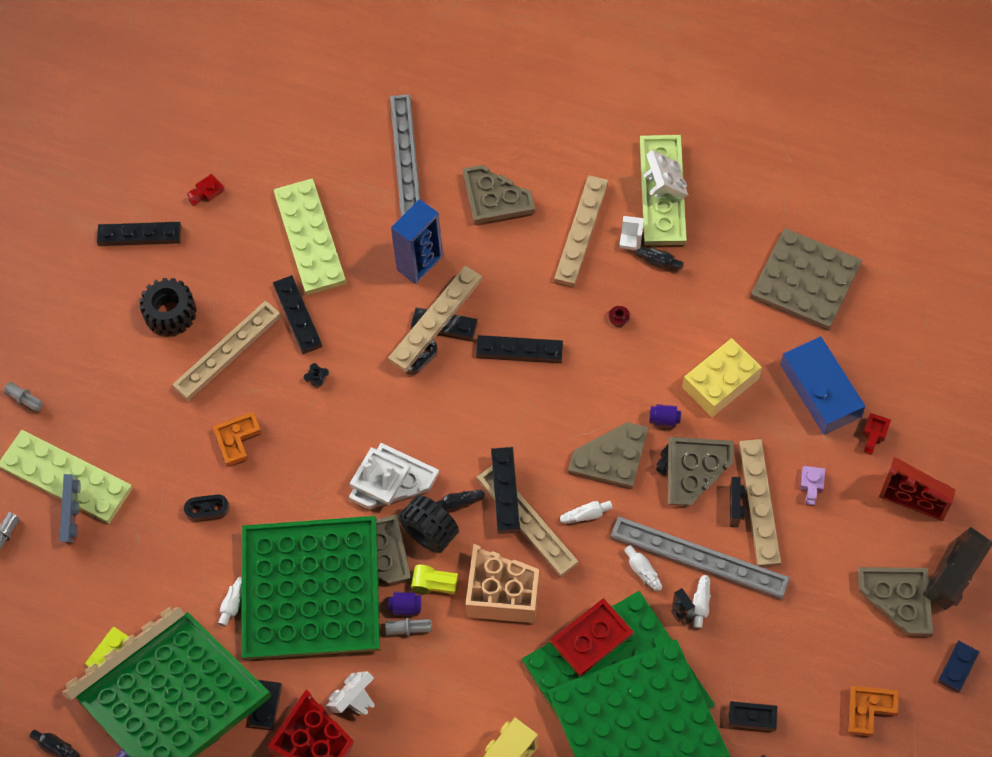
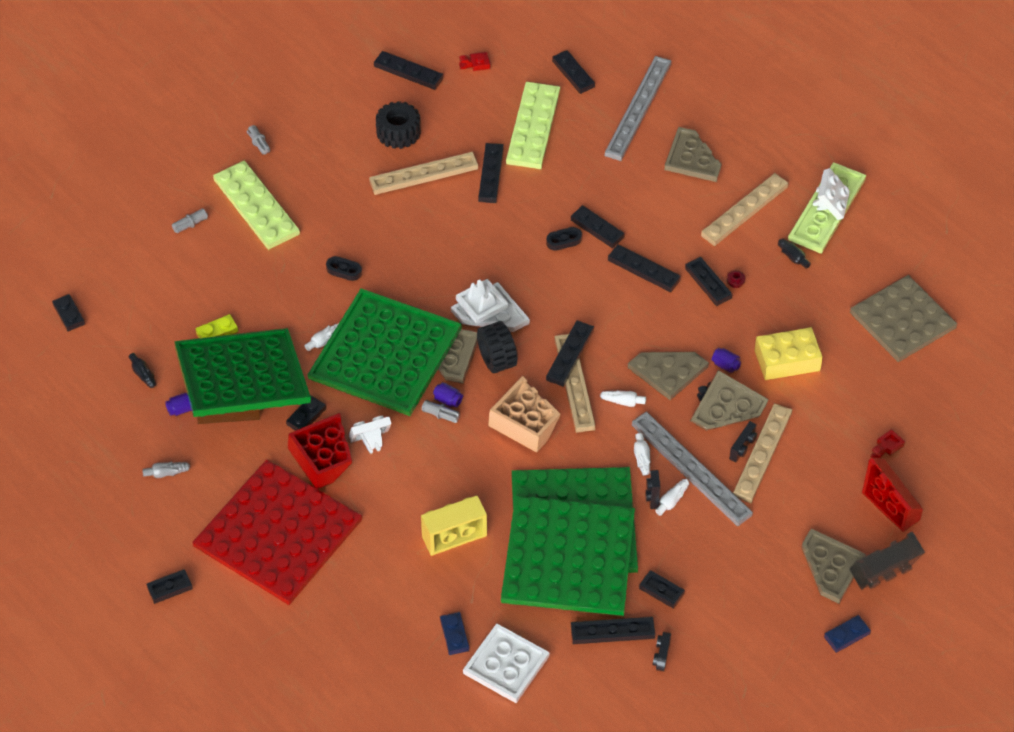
camera: 25 degrees right, 10 degrees down
sand blue plate [60,474,81,543] -> none
tan plate [62,607,185,700] -> none
orange plate [212,411,262,467] -> none
black plate [304,363,329,387] -> none
tan plate [388,266,482,373] -> none
blue brick [391,199,443,284] -> none
neon yellow piece [411,565,458,594] -> none
black piece [436,490,485,511] -> none
red plate [550,598,634,677] -> none
white panel [619,216,644,250] -> none
blue brick [780,336,866,435] -> none
lavender plate [800,466,825,506] -> none
orange plate [848,686,899,736] -> none
none -> black plate [552,50,595,94]
none -> black plate [685,257,732,306]

